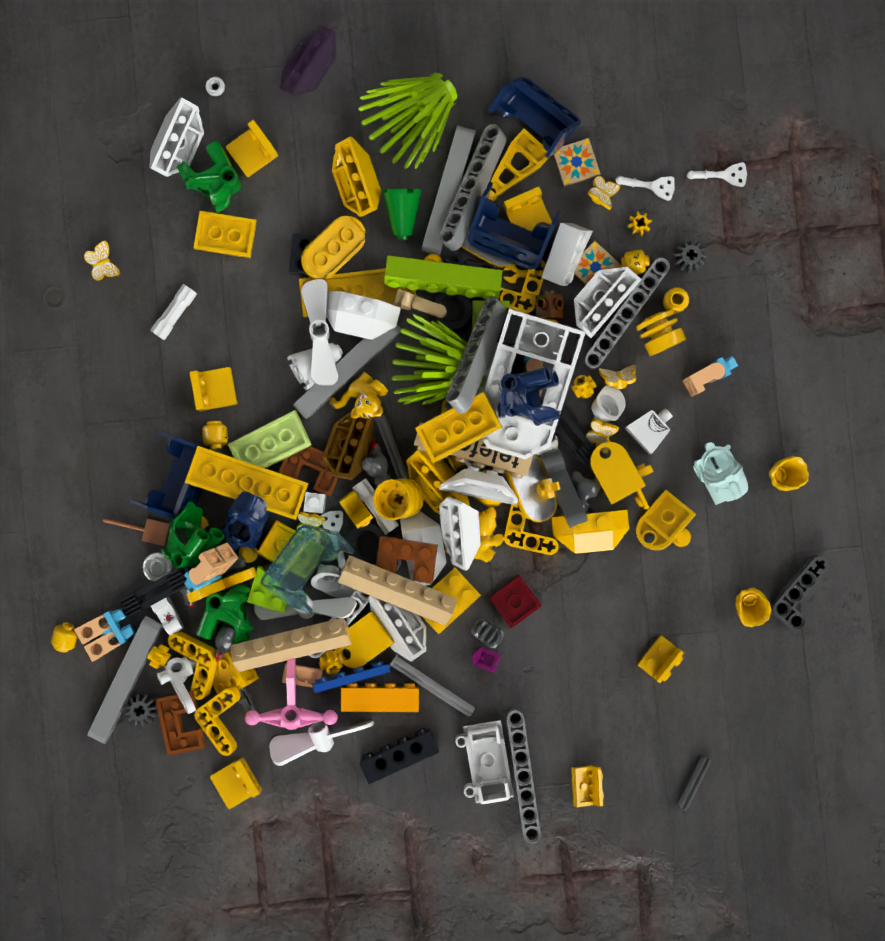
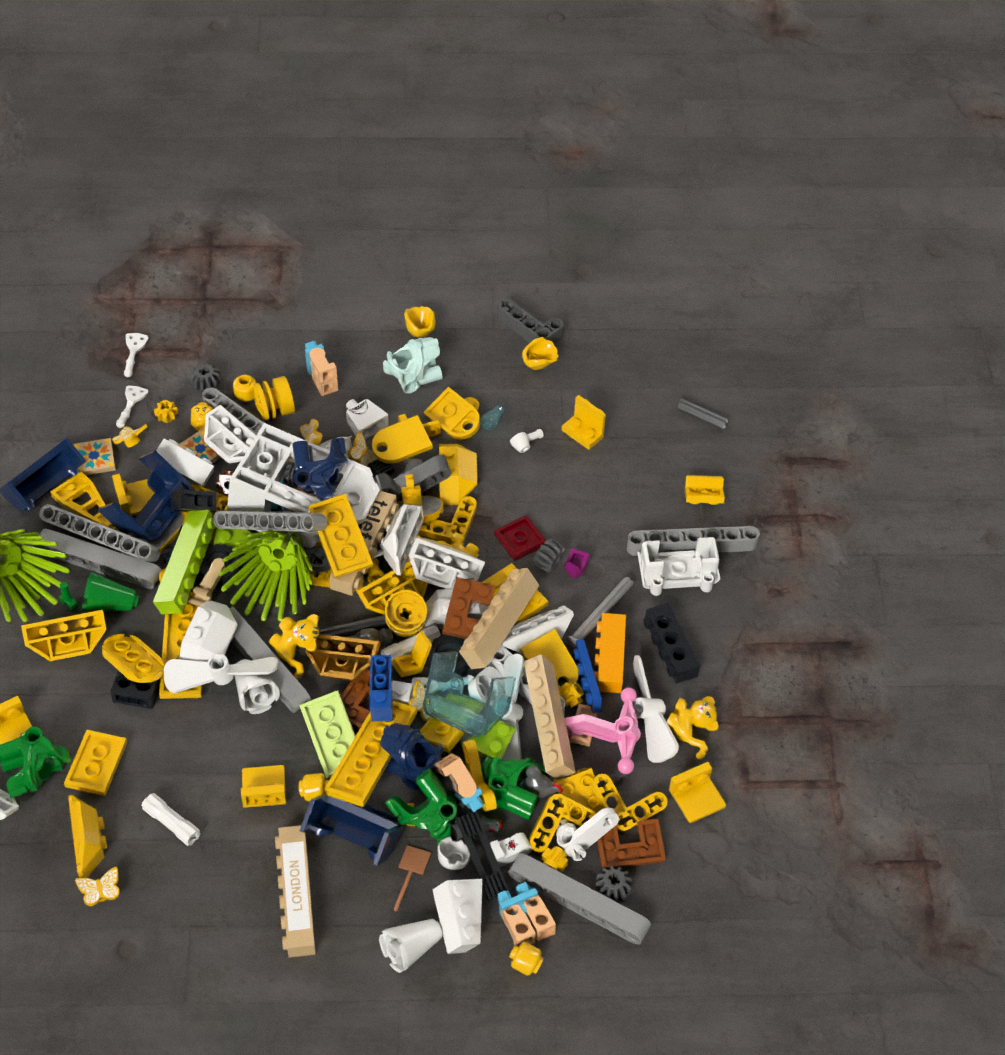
camera: 90 degrees left, 35 degrees down
none -> green bar [58,582,78,612]
none -> yellow wedge [68,795,107,878]
none -> black brick [171,489,216,513]
none -> brick [275,825,316,958]
none -> dark grey gear [283,462,298,489]
none -> blue slope [370,655,393,722]
none -> white cone [379,919,443,973]
none -> white wedge [433,879,482,954]
none -> clear light blue cone [481,405,504,430]
none -> white bar [510,429,543,453]
none -> yellow animal [667,696,718,760]

